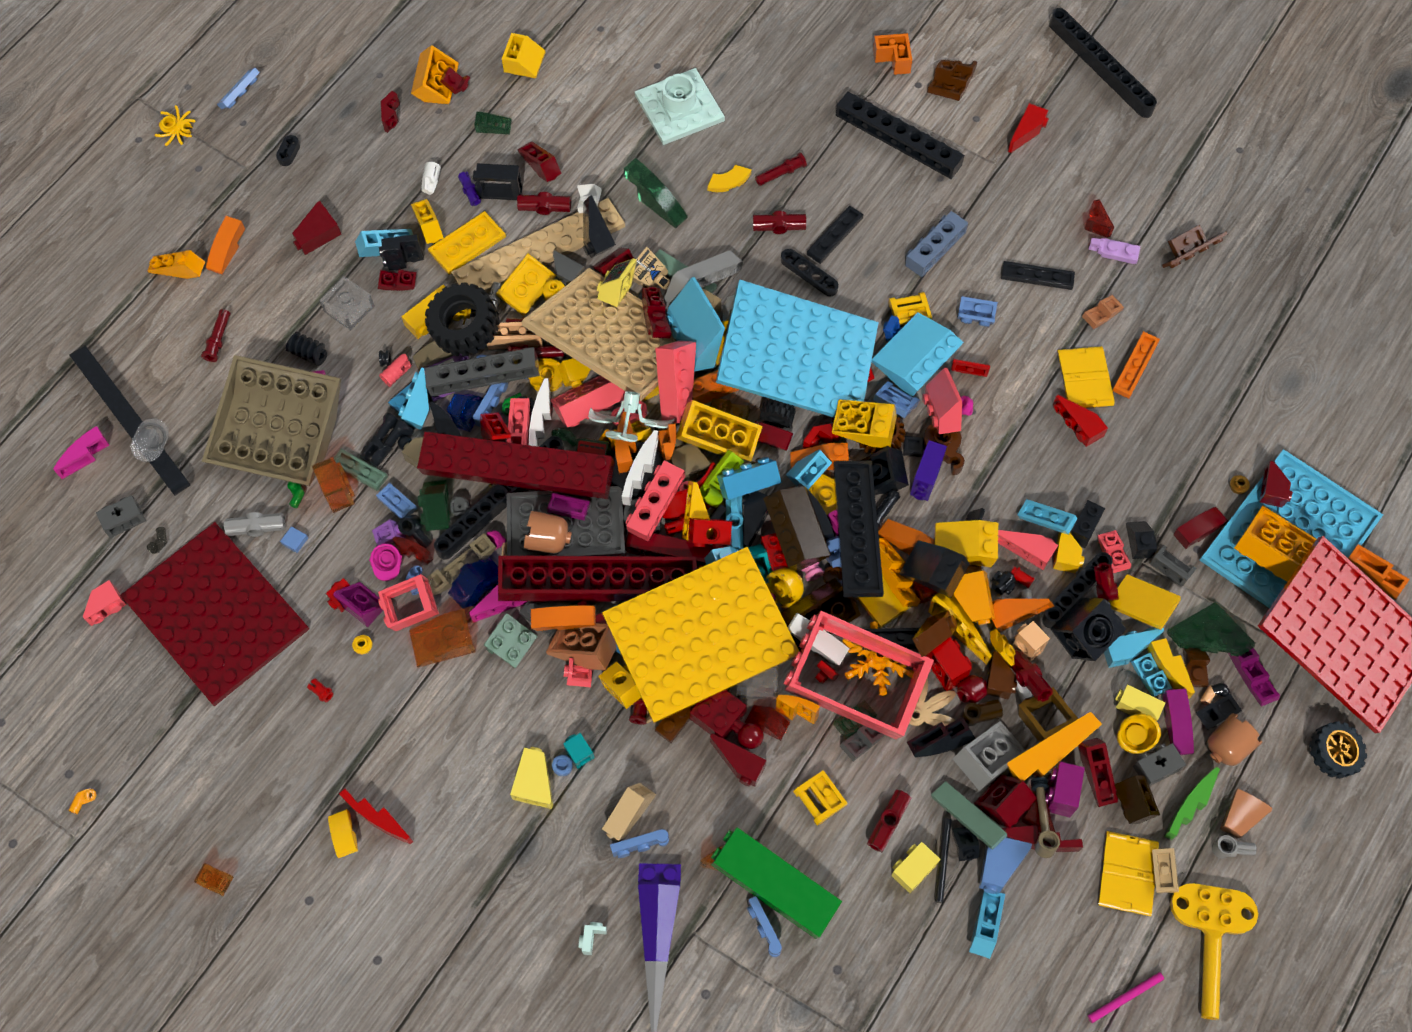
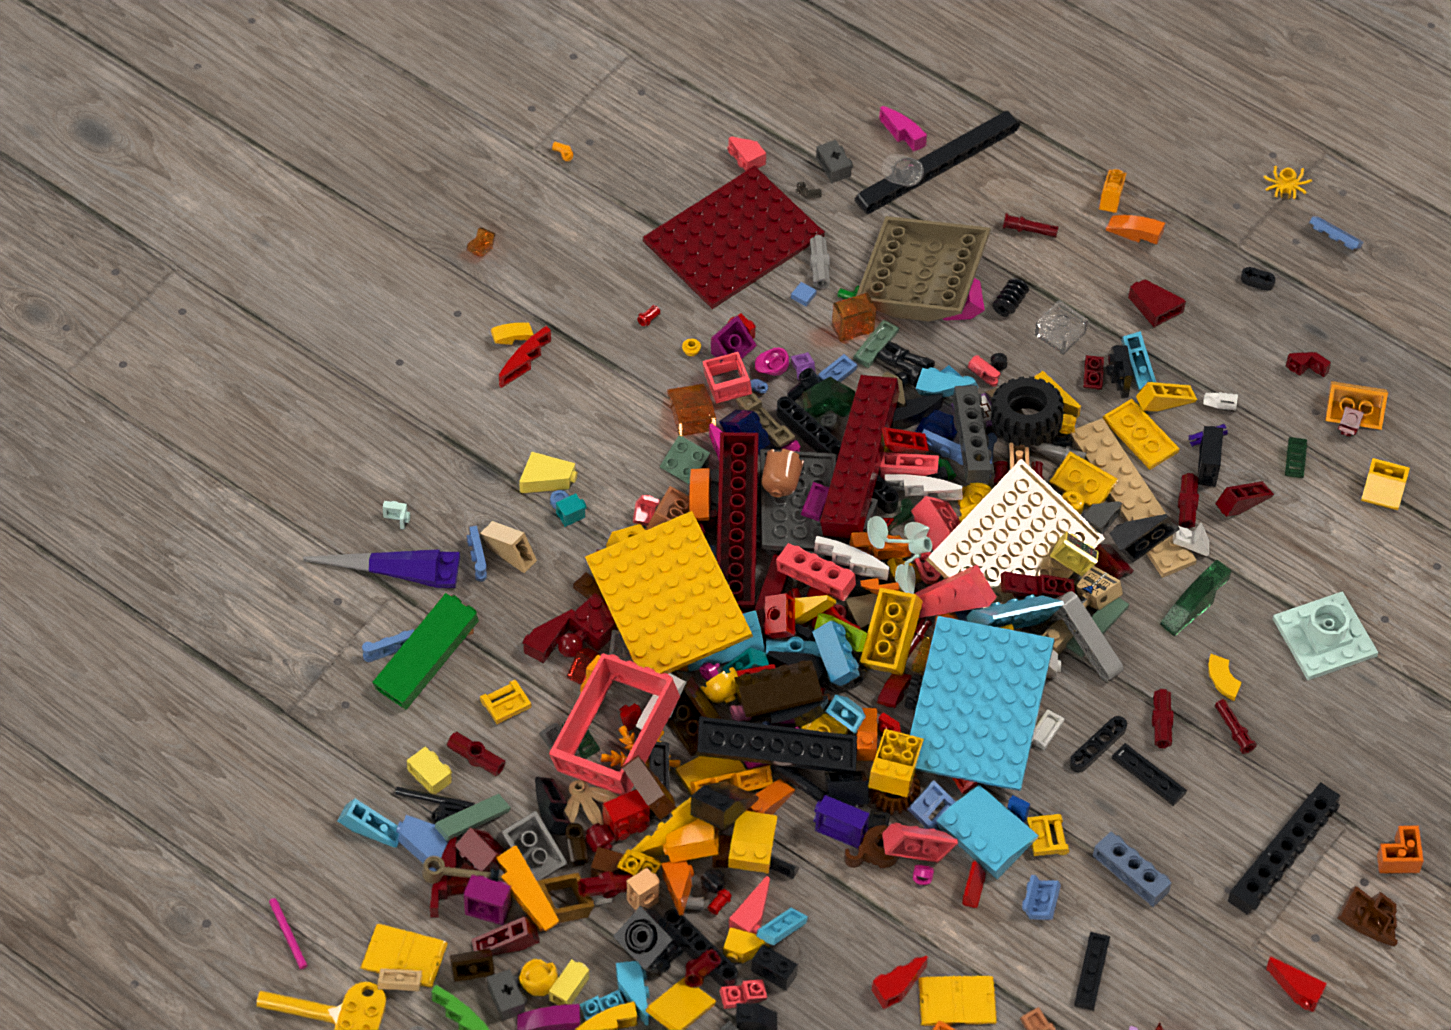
camera: 90 degrees right, 10 degrees down
clear red slope [392,537,433,564] -> none

